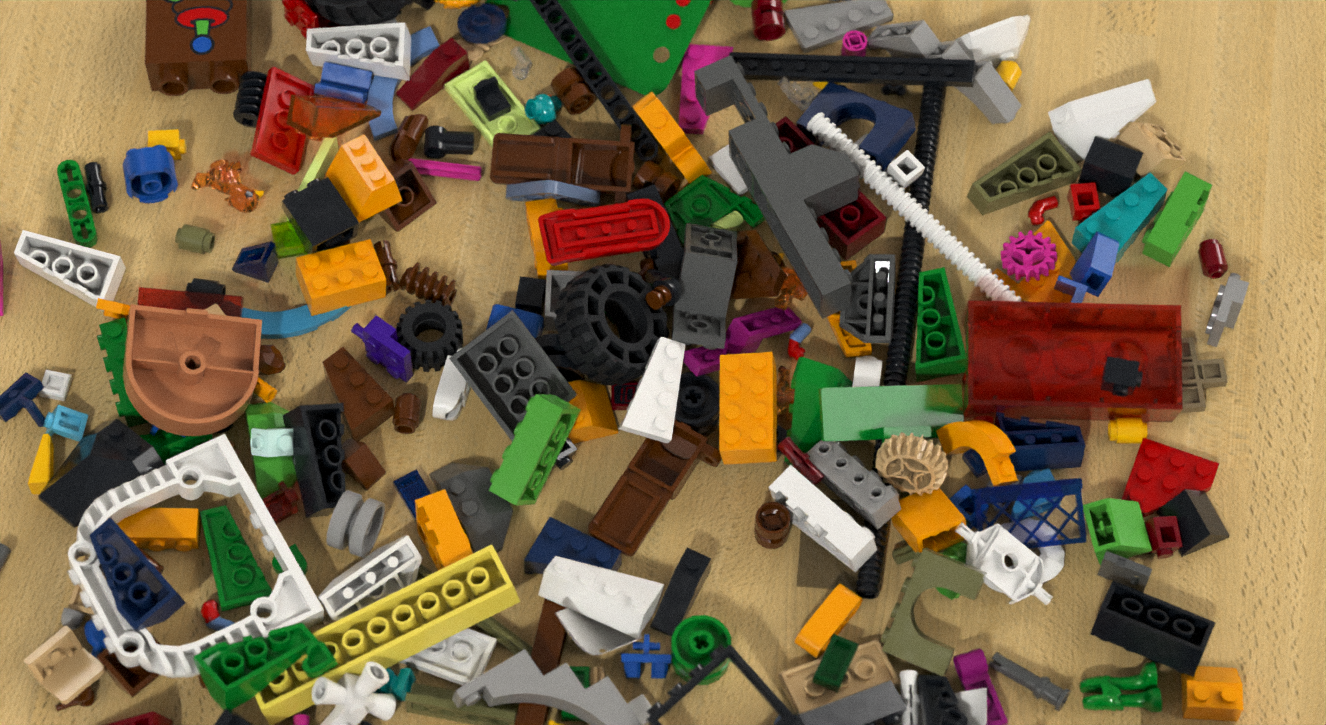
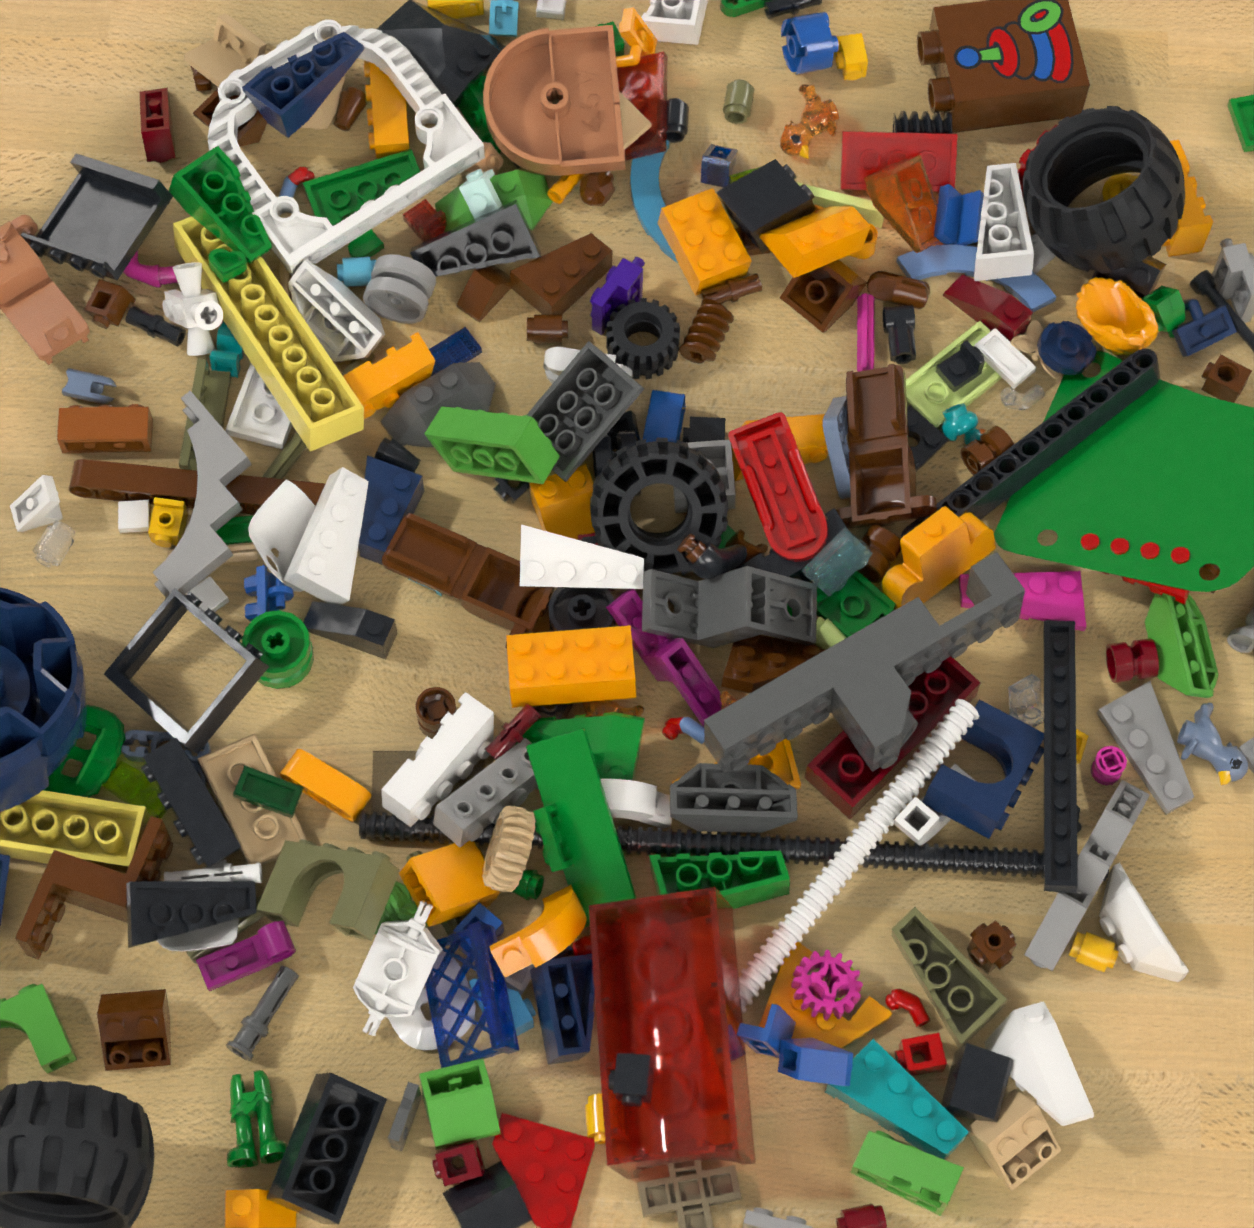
camera: 85 degrees right, 5 degrees up
none -> medium azure brick [337,257,377,287]
none -> black cone [374,438,421,473]
none -> clear light blue bracket [802,527,873,597]
none -> reddish brown brick [967,920,1017,974]
none -> white tile [974,328,1036,389]

